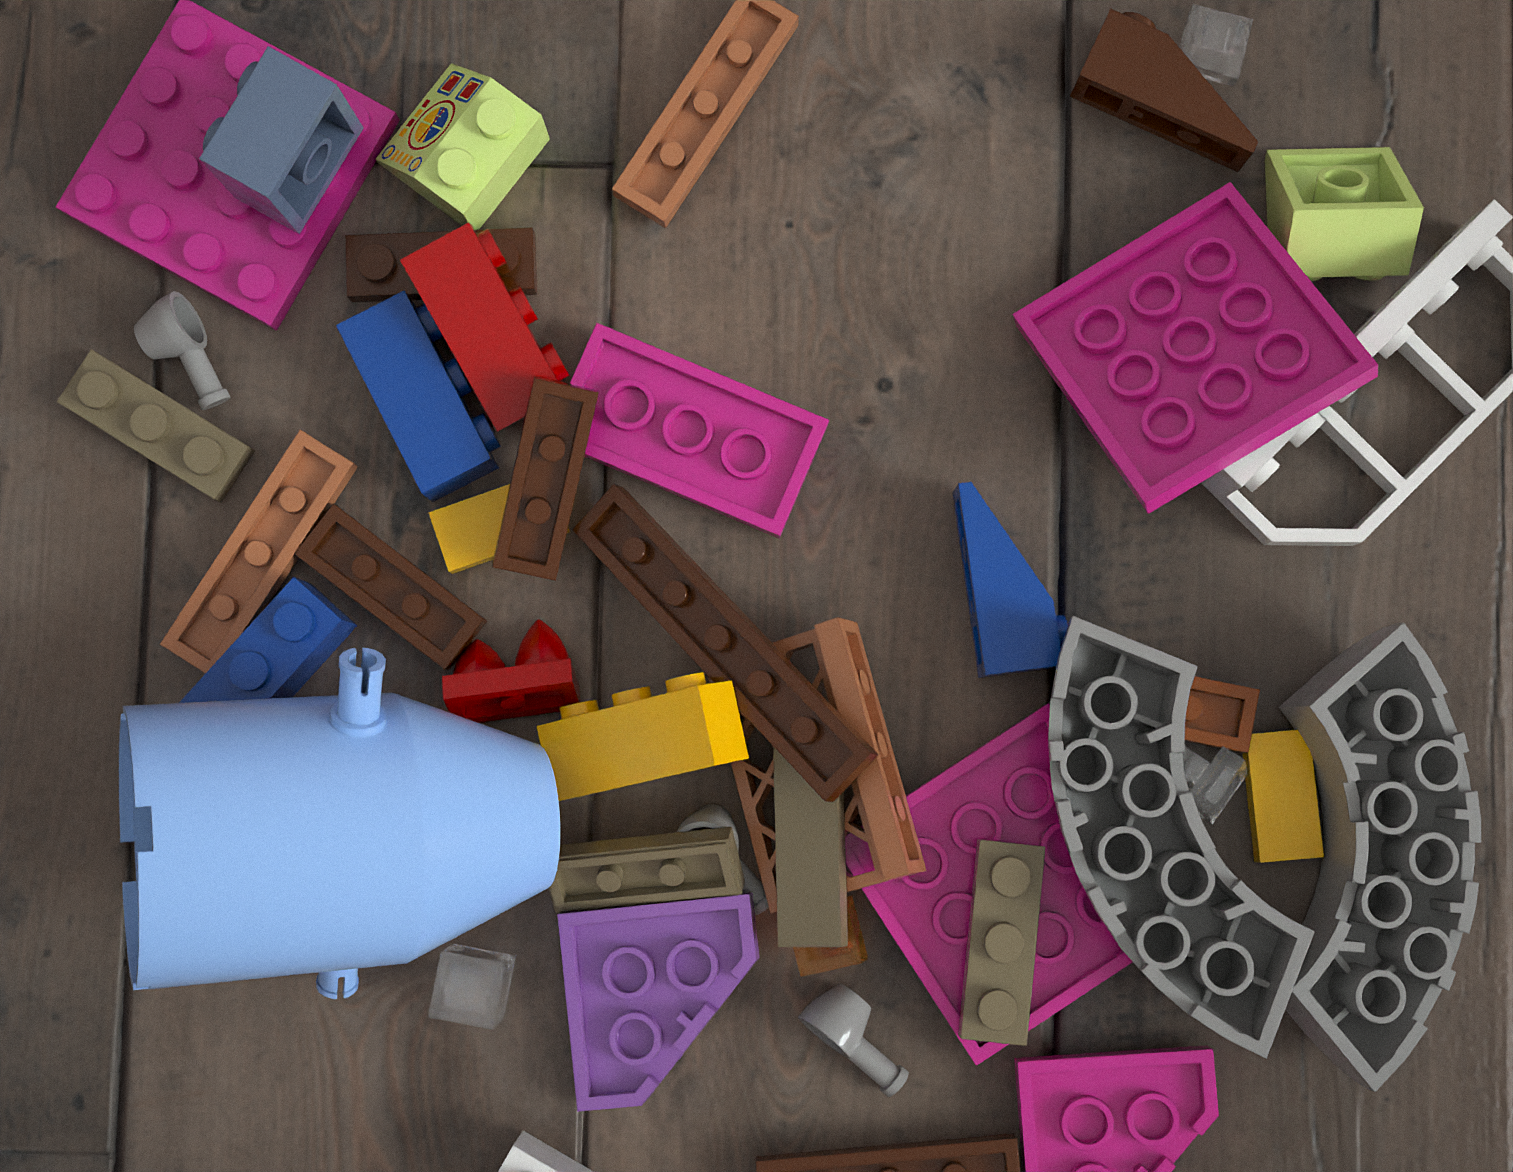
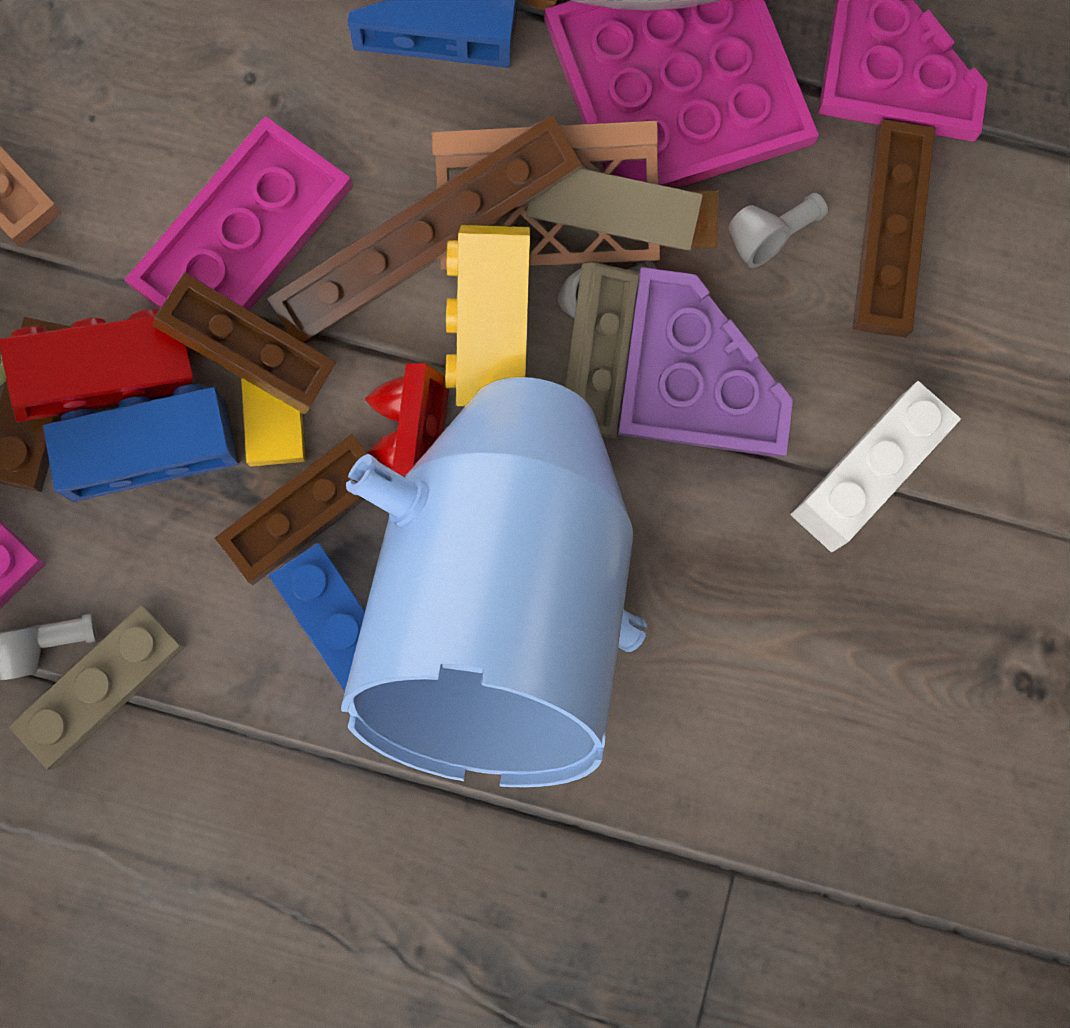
camera: 85 degrees left, 5 degrees down
nougat plate [160,430,358,673] -> none
clear brick [428,944,516,1030] -> none
dark tan plate [958,839,1045,1046] -> none

